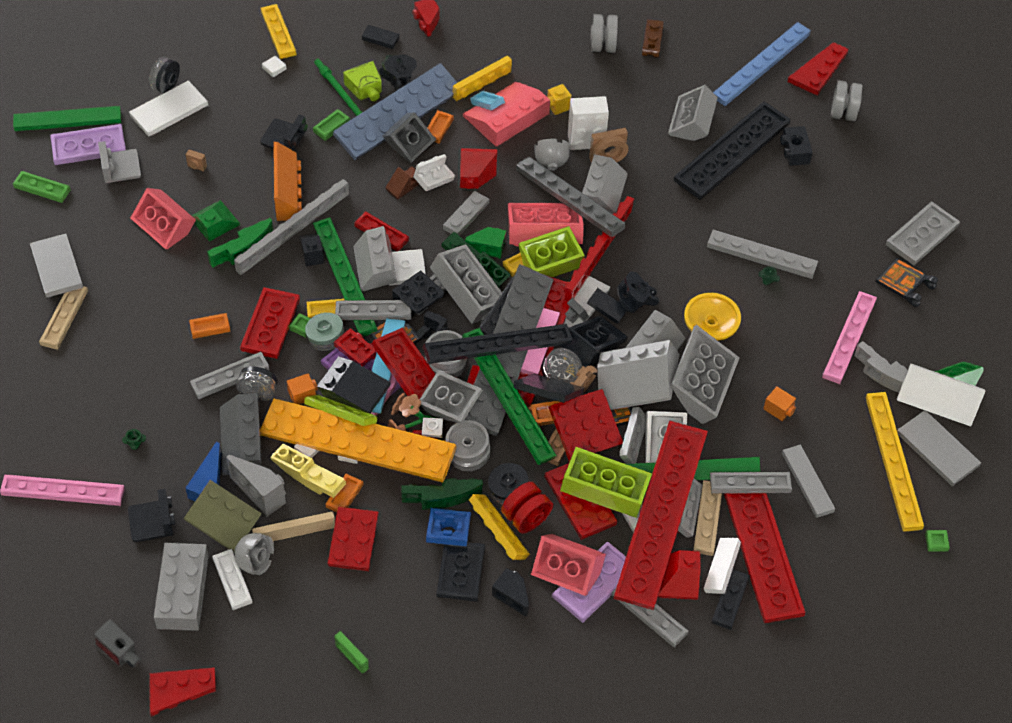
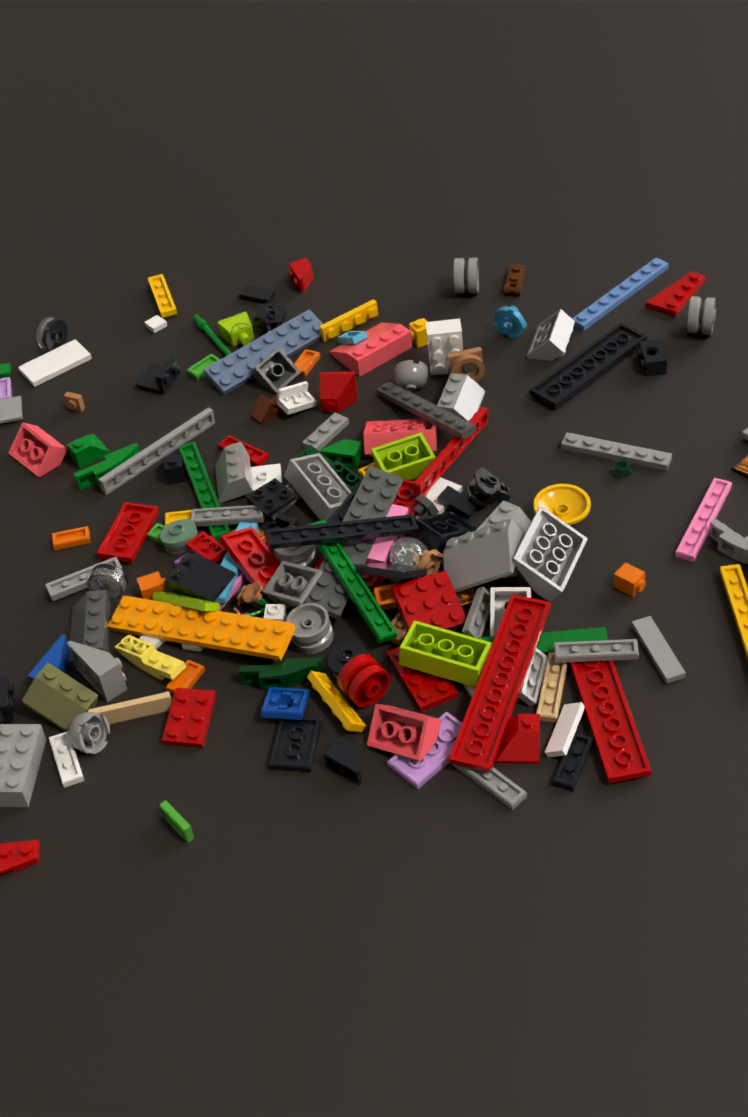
camera: 10 degrees right, 10 degrees down
orange slope [274,142,302,221] -> none
none -> dark azure plate [493,306,527,338]

